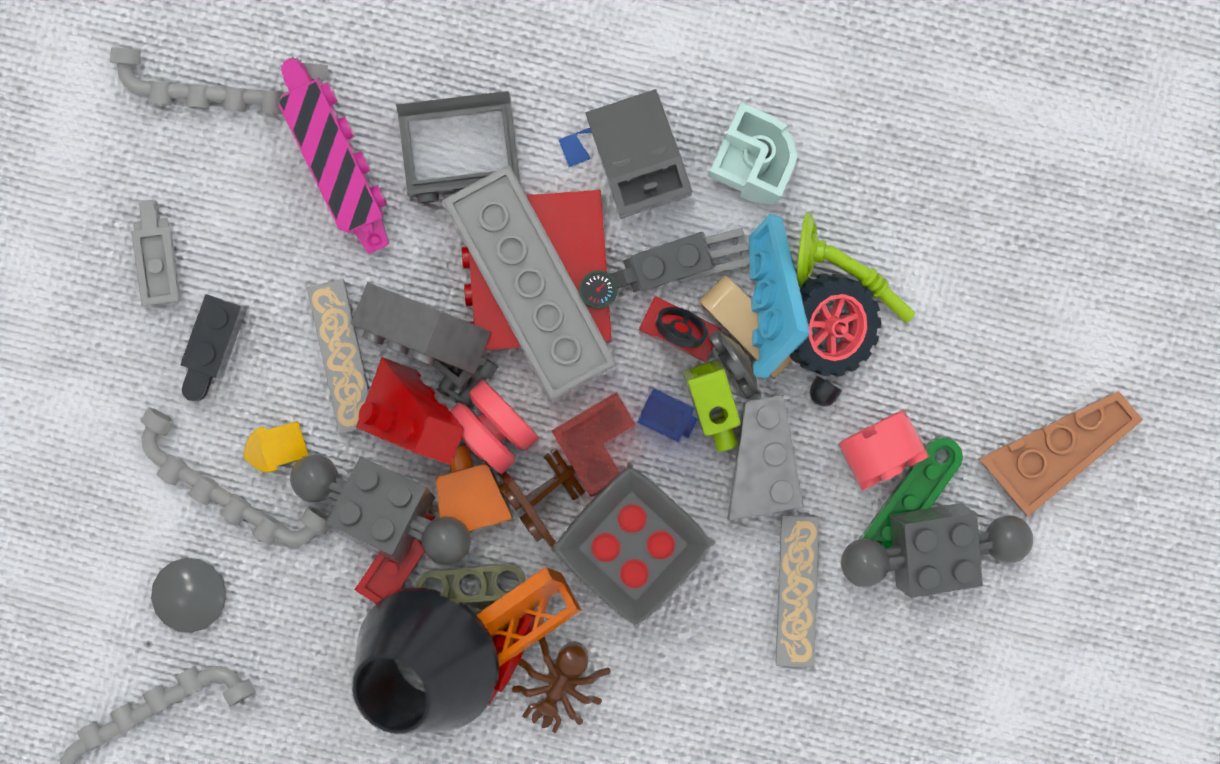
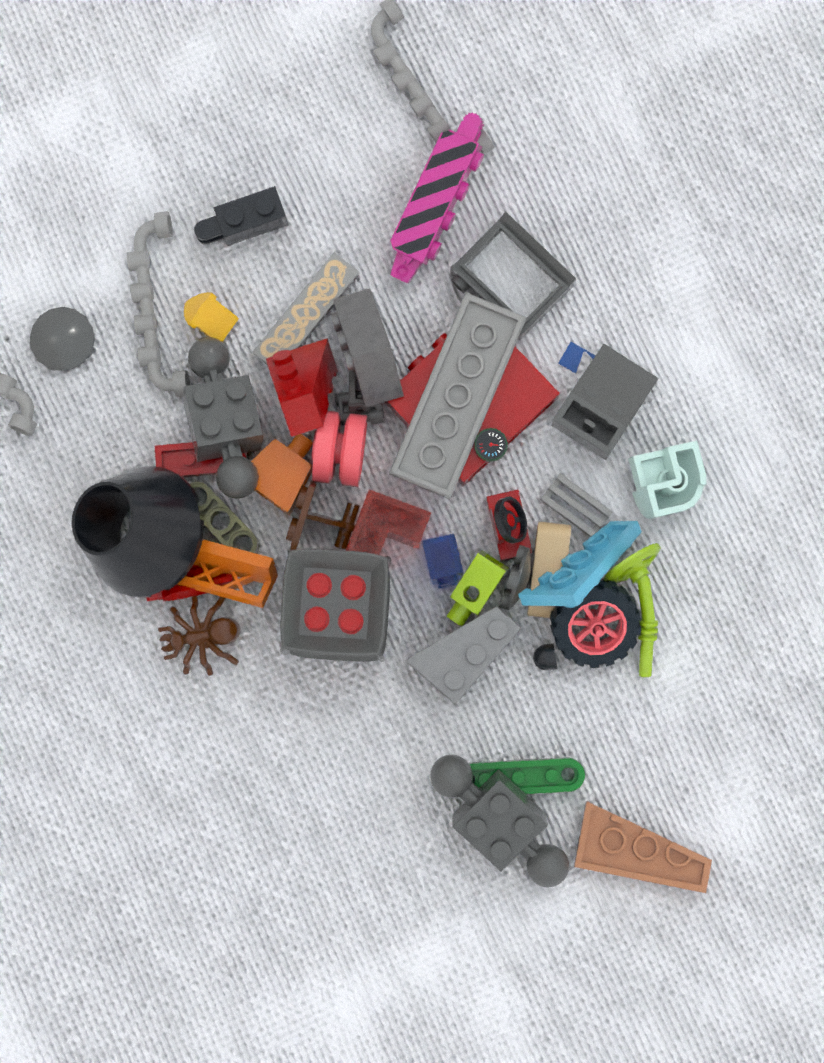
camera: 55 degrees right, 5 degrees down
light grey hinge [131,200,181,306] -> none
dark grey hinge [610,232,715,292] -> none
tile [776,515,820,668] -> none
coral brick [838,409,929,491] -> none

